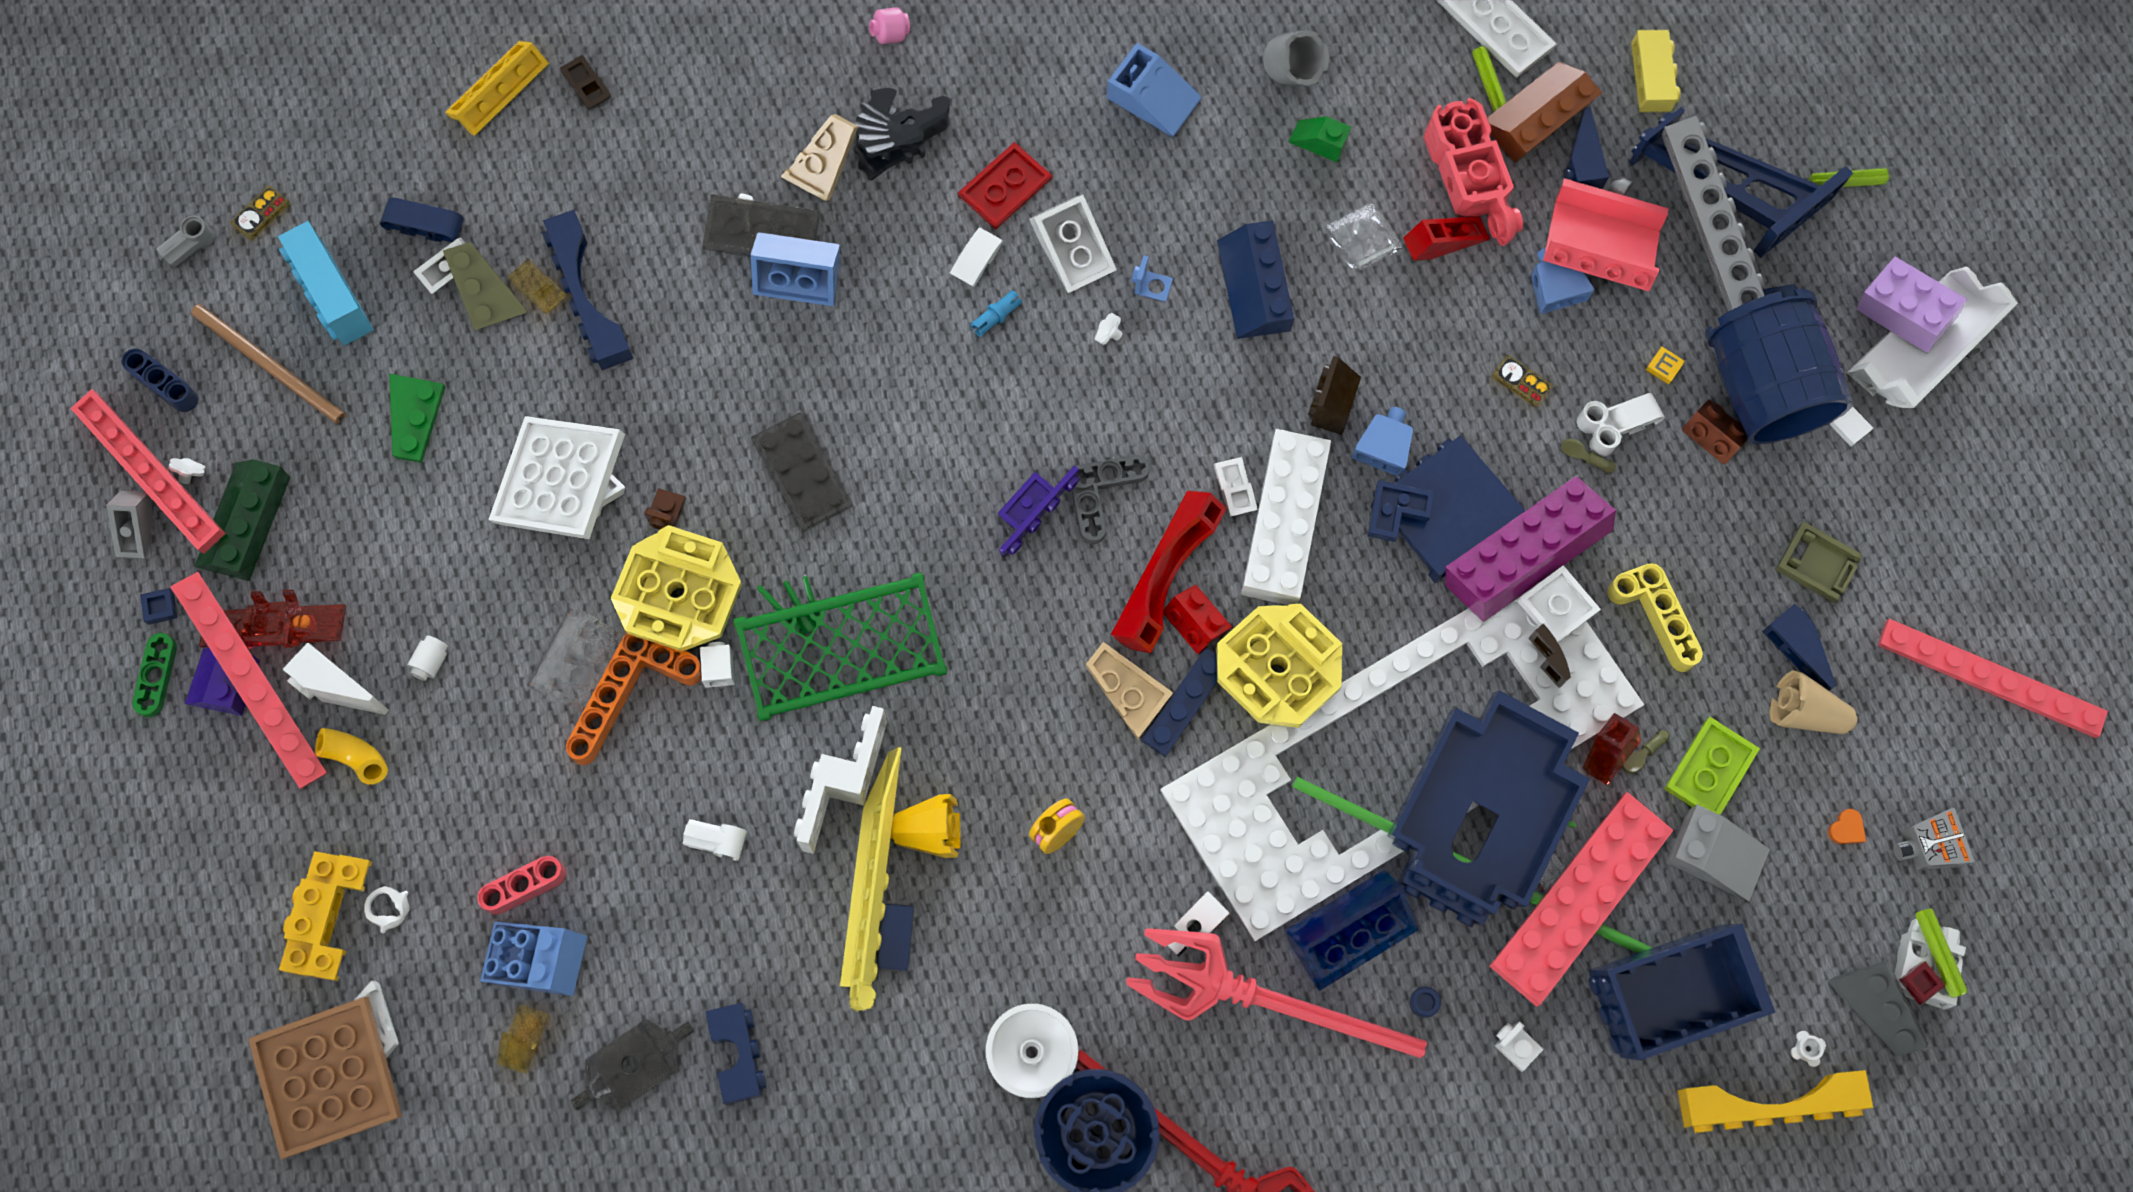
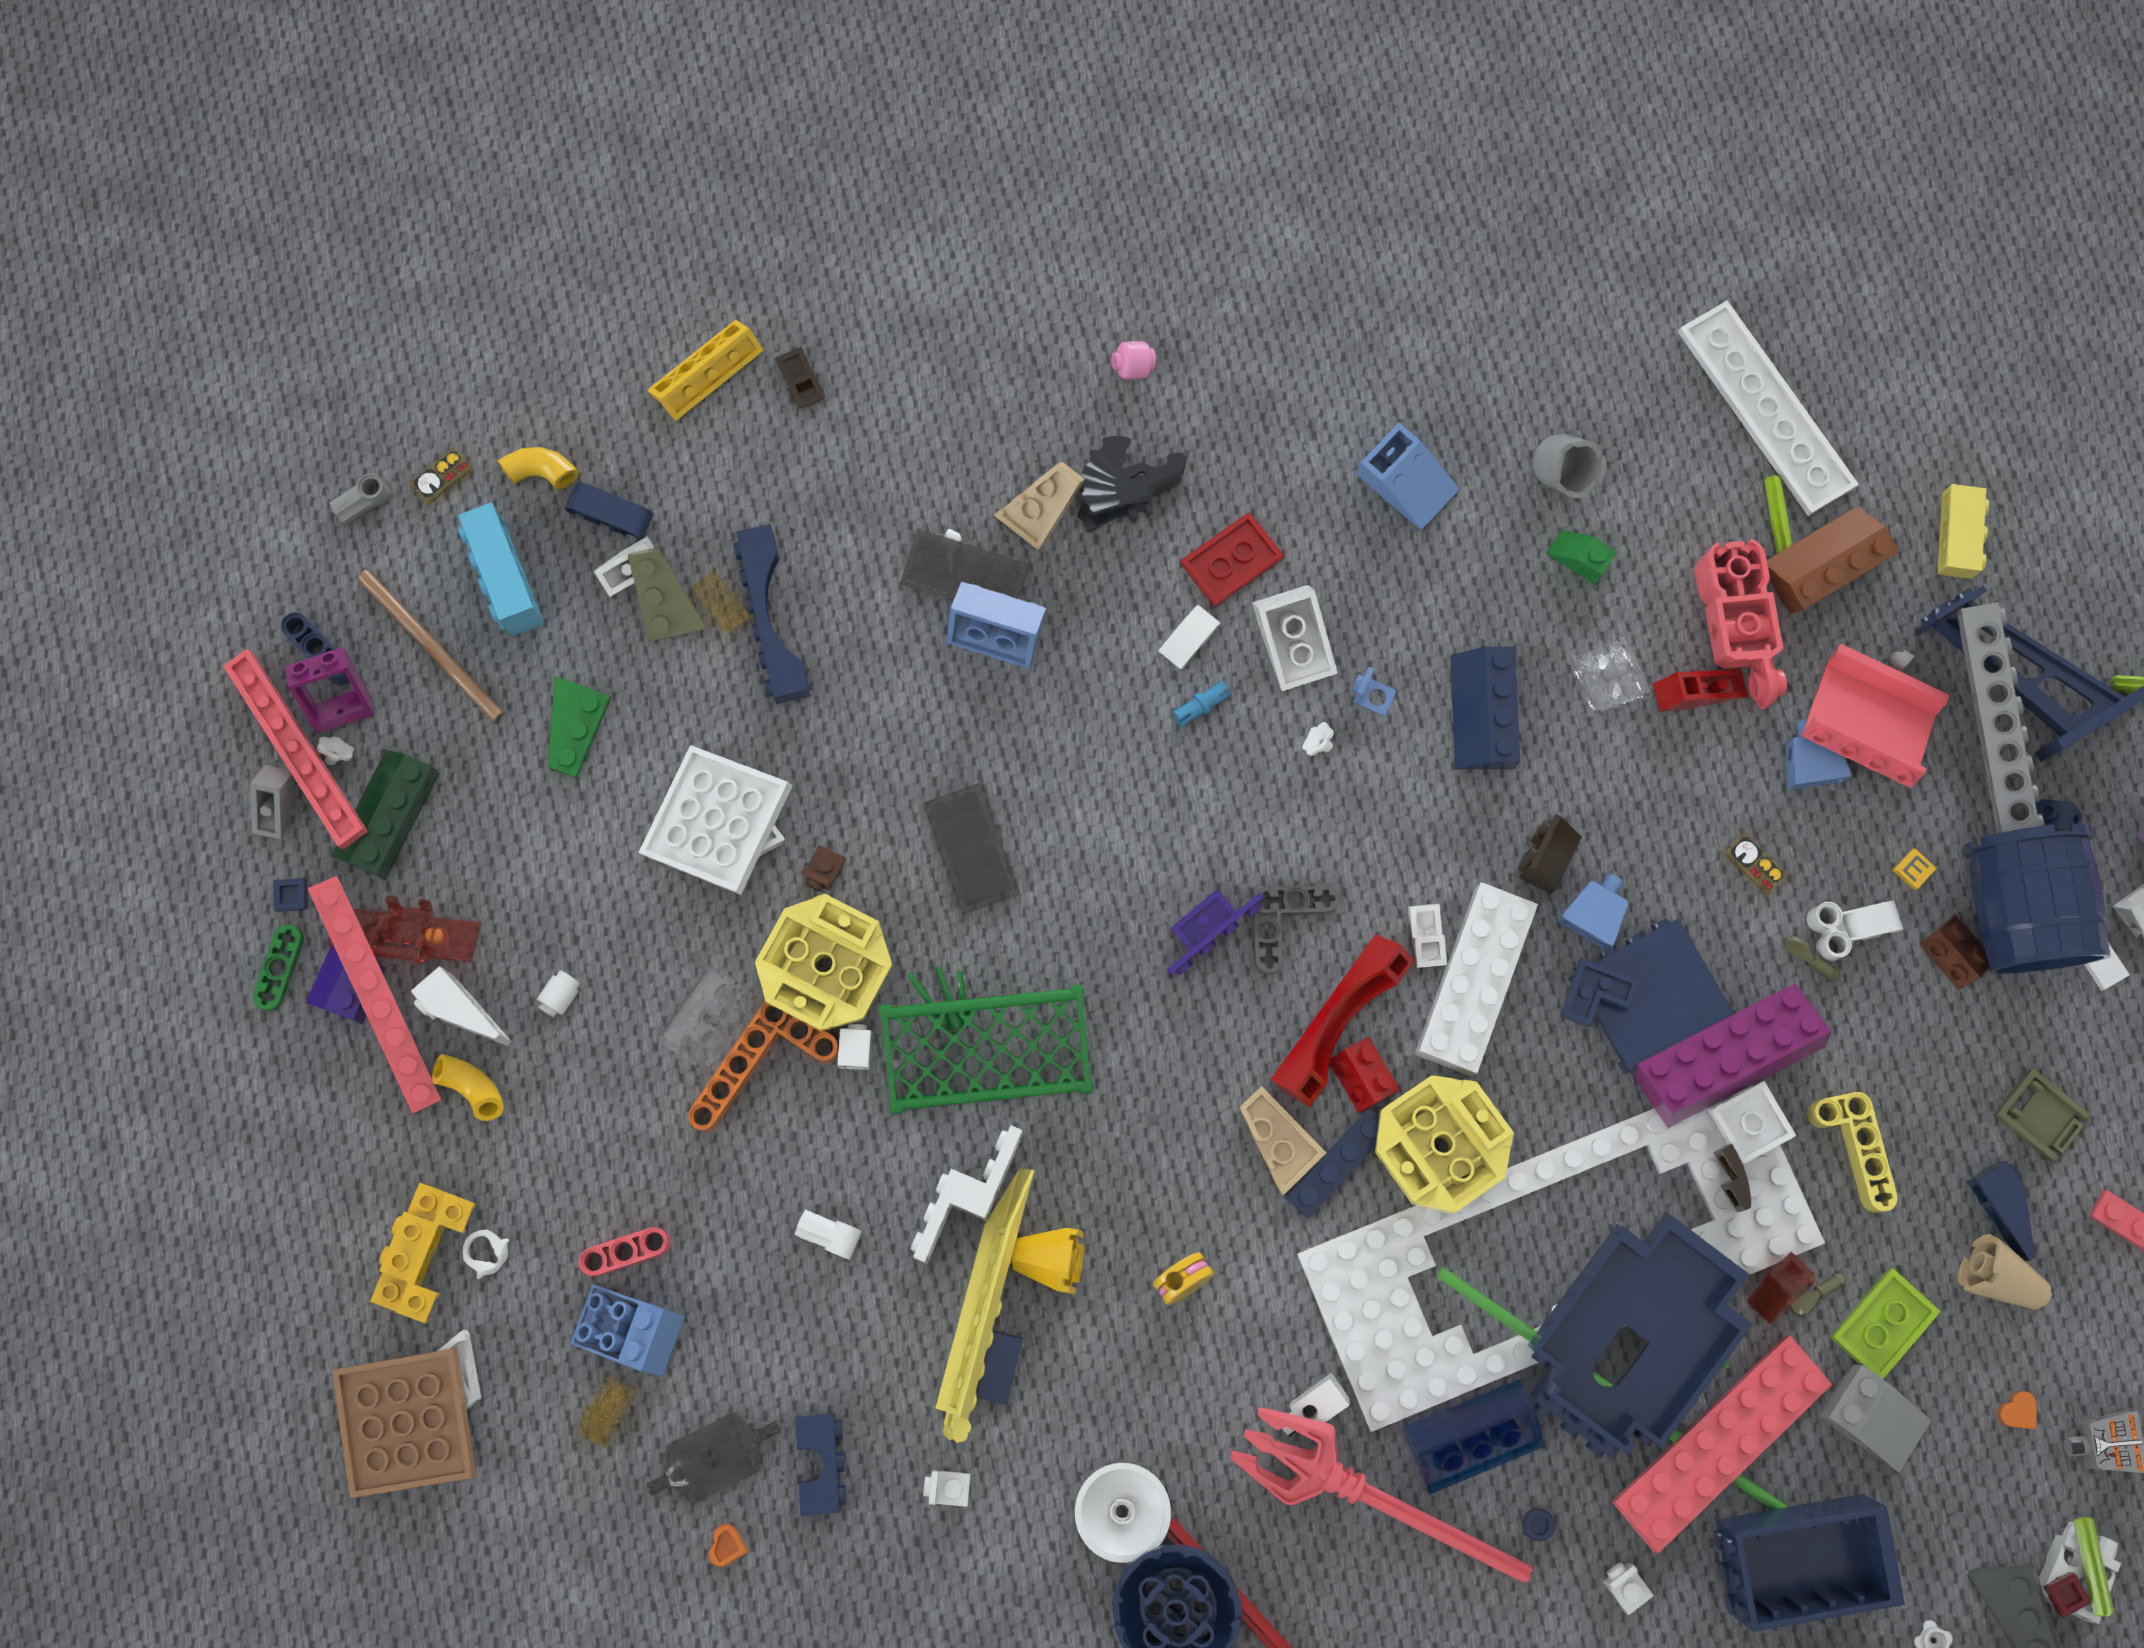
camera: 10 degrees right, 5 degrees up
dark blue slope [1564,107,1609,189] -> none
none -> magenta window [285,647,374,734]
none -> yellow cylinder [497,447,579,490]
none -> orange tile [709,1524,749,1567]
none -> white bracket [923,1470,971,1507]

